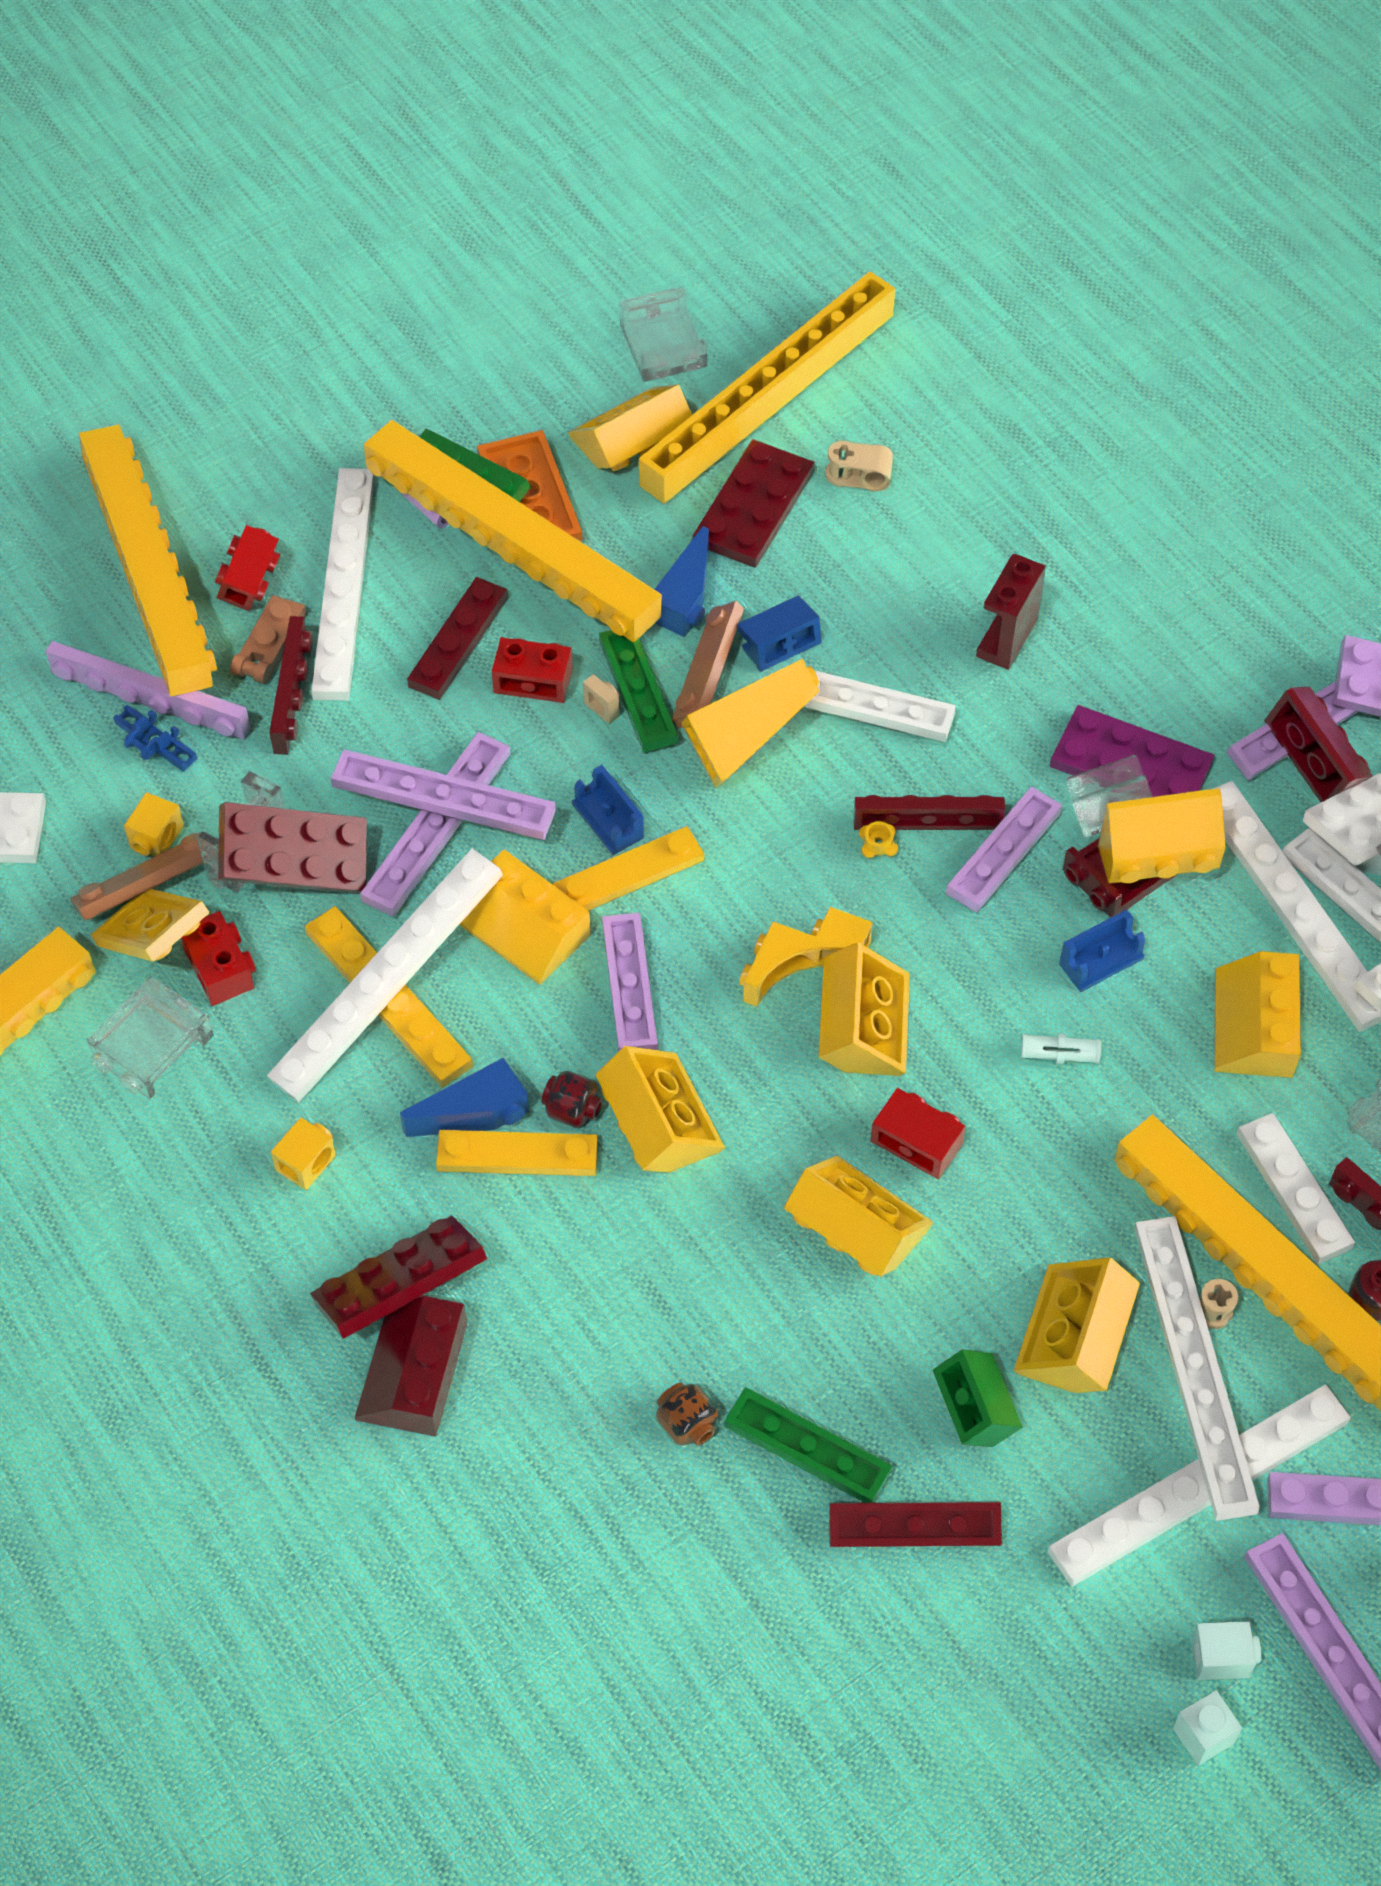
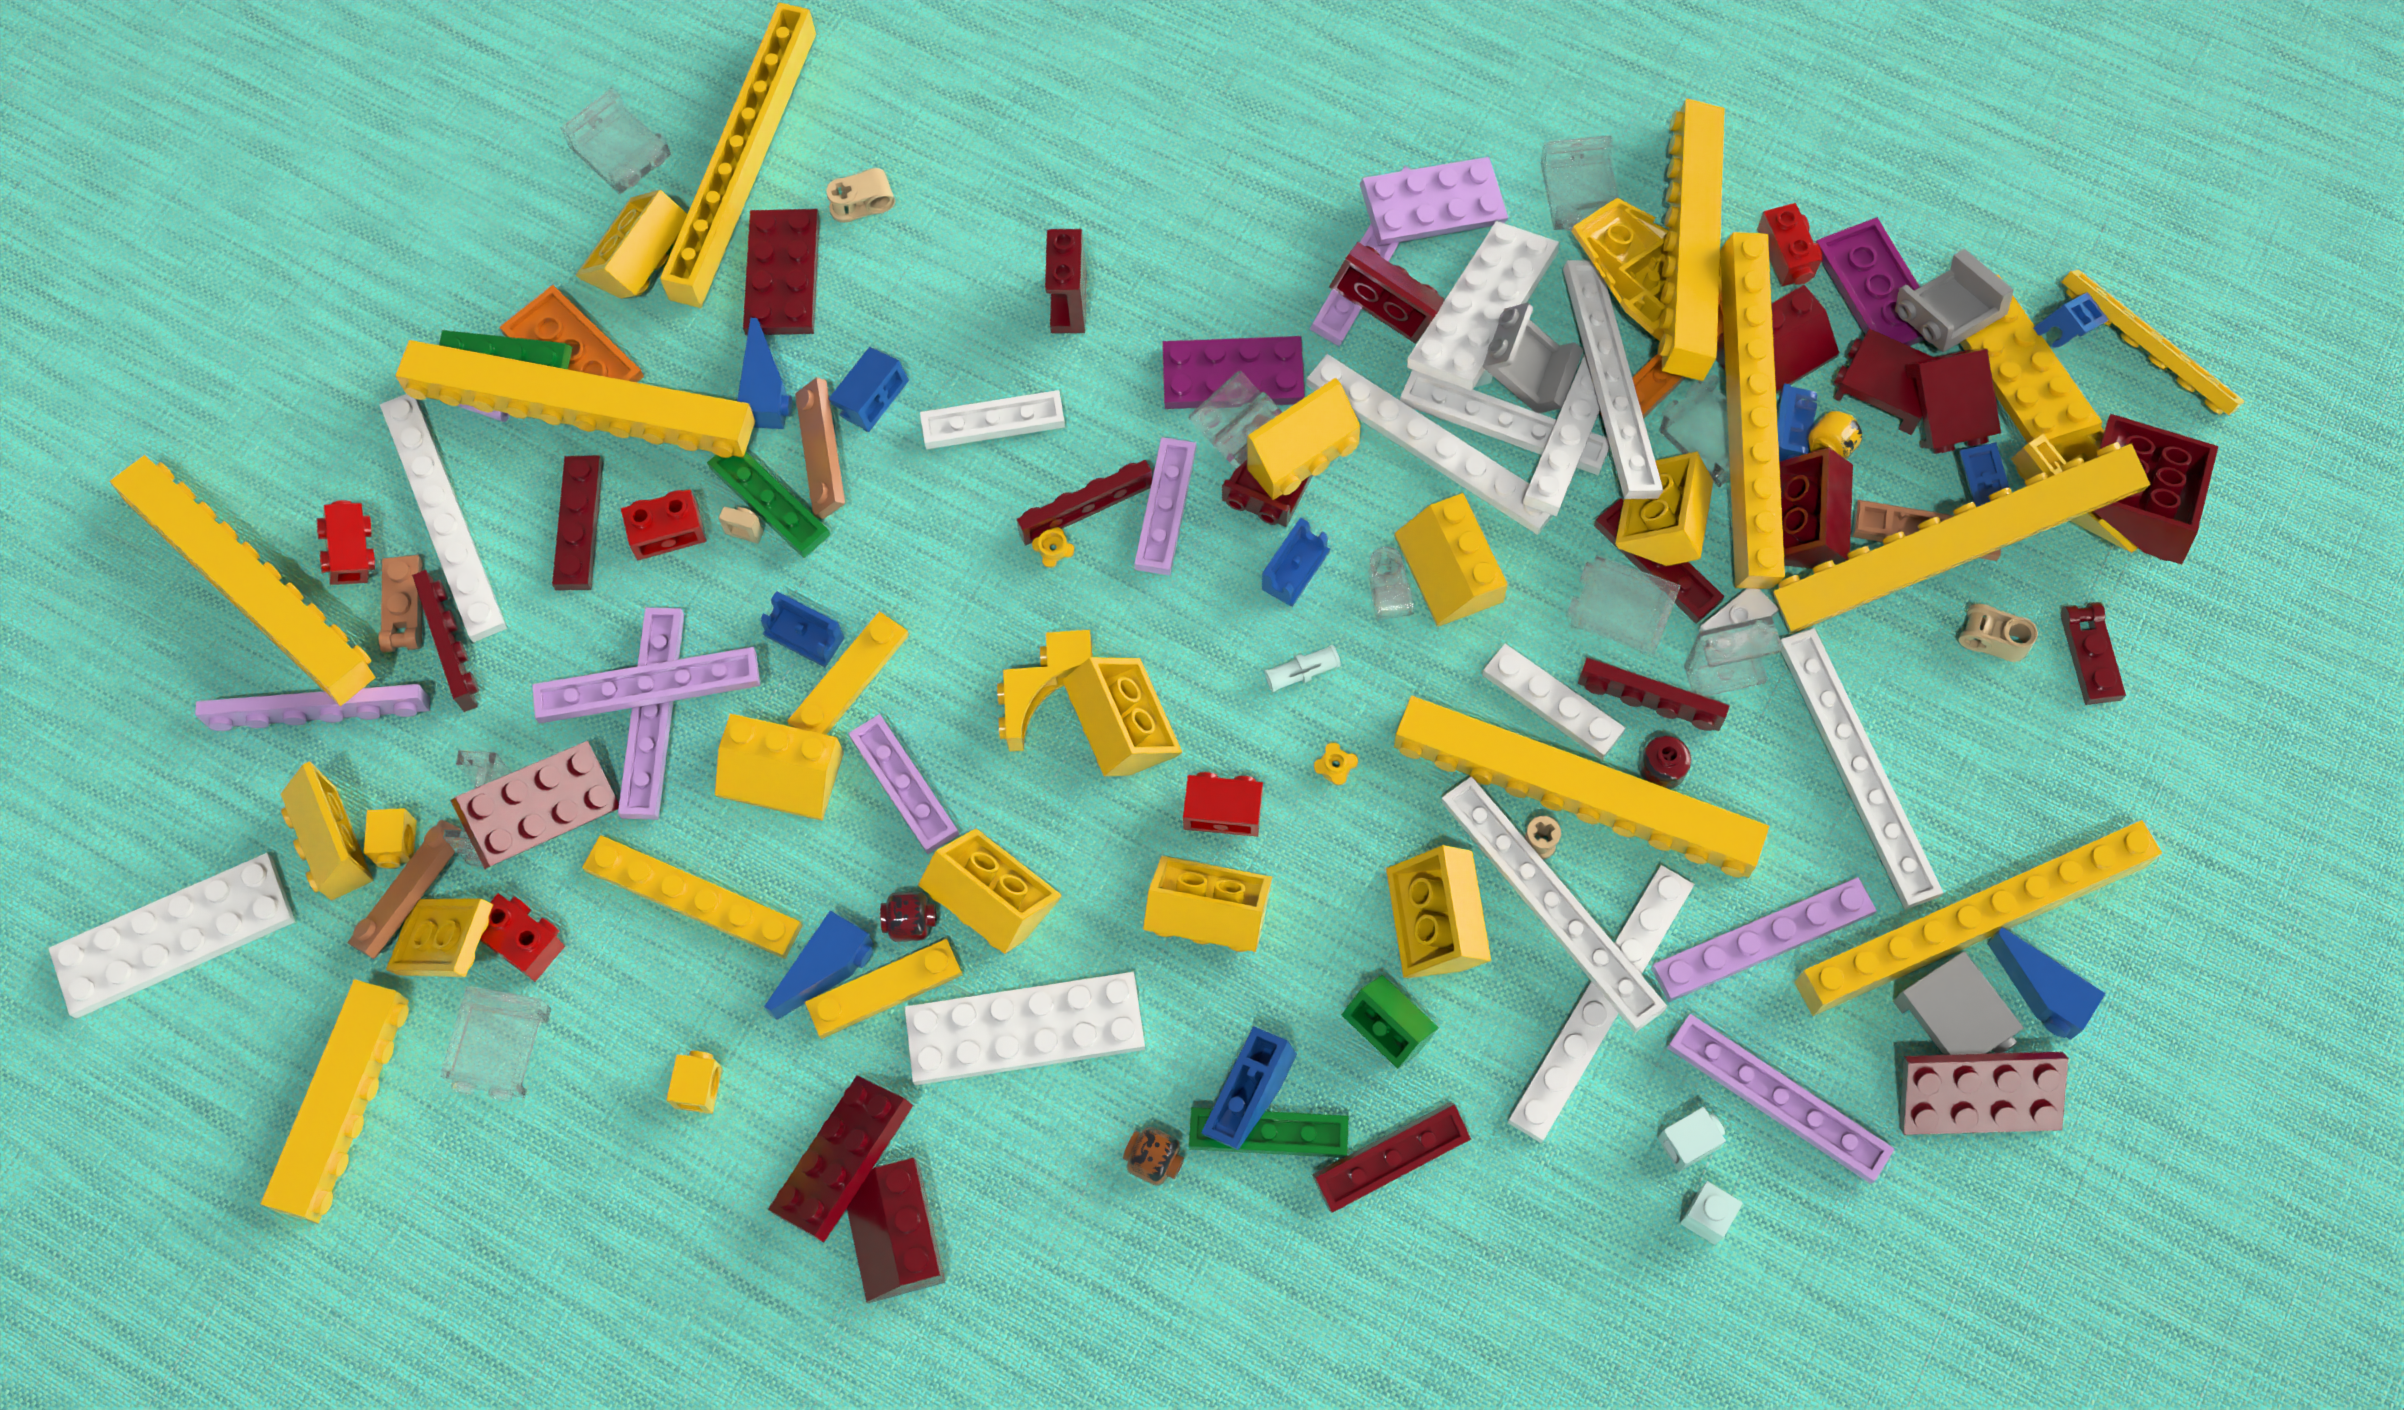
camera: 25 degrees left, 10 degrees up
blue piece [113,705,197,772] -> none
white plate [267,848,503,1103] -> none
yellow slope [681,659,819,788] -> none
none -> yellow slope [280,761,374,901]
none -> white plate [905,972,1145,1085]
none -> blue slope [1201,1026,1297,1150]
none -> yellow plate [1314,743,1358,785]
none -> clear piece [1368,547,1414,621]

